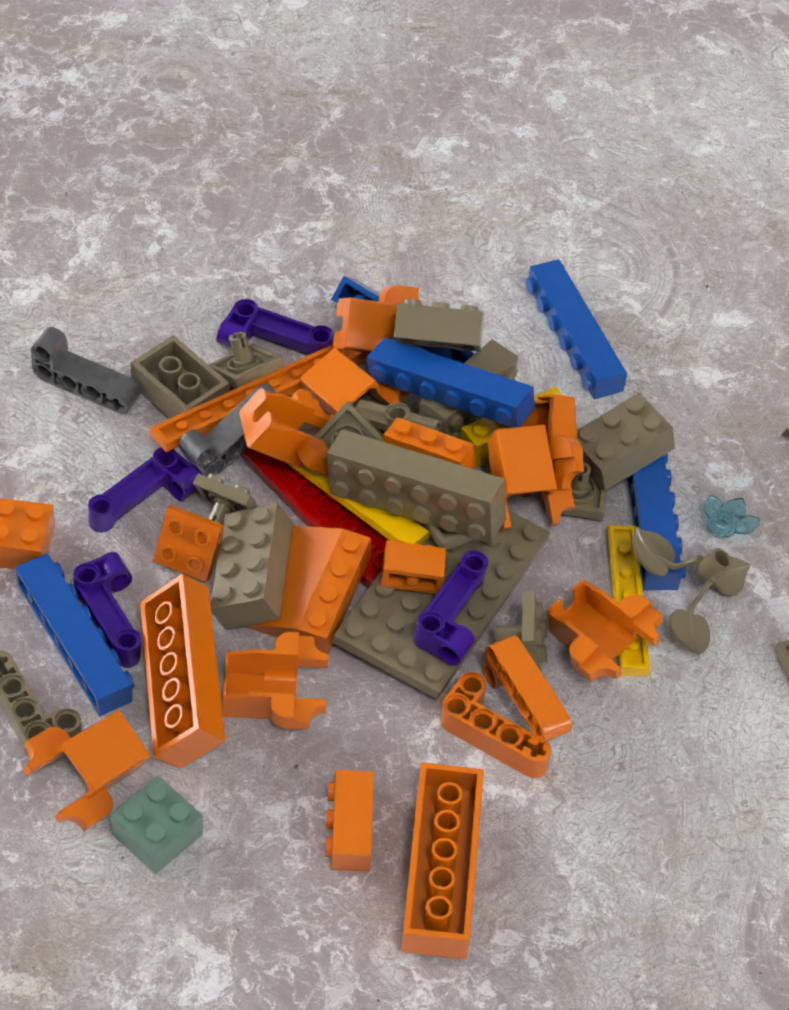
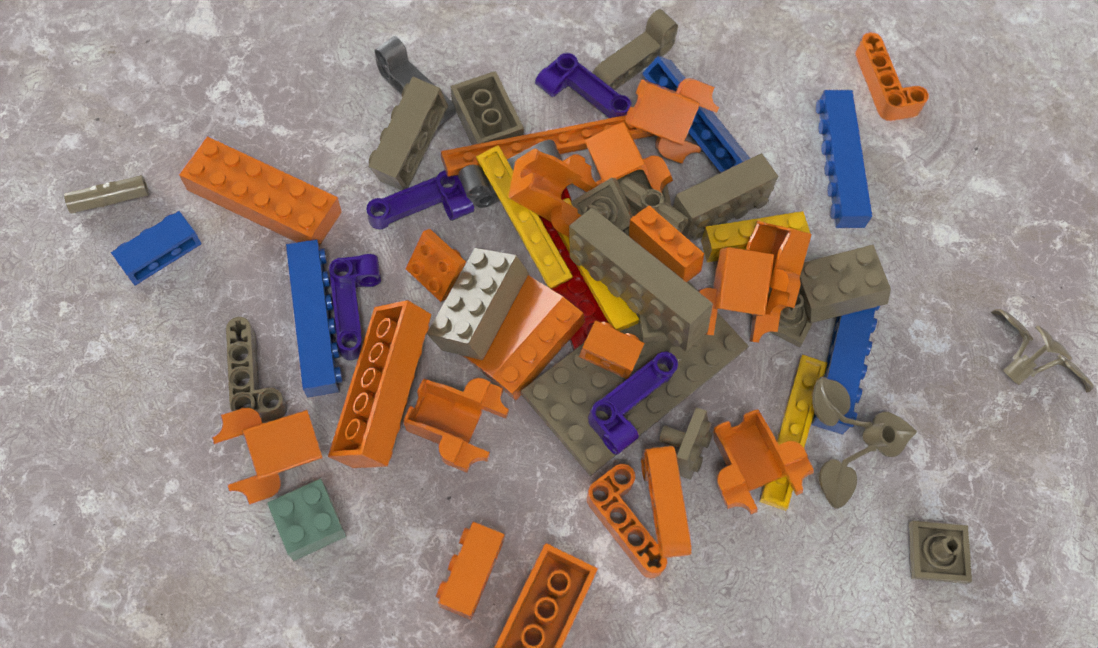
camera: 20 degrees right, 15 degrees up
dark tan plate [193,473,258,524] -> none
dark tan plate [209,332,284,388] -> none
blue brick [367,337,535,428] -> none
dark tan brick [394,299,484,352] -> none
clear light blue plate [704,495,760,538] -> none
none -> dark tan brick [368,77,448,191]
none -> yellow tile [476,145,573,289]
none -> dark tan beam [593,9,678,90]
none -> orange beam [855,32,929,121]

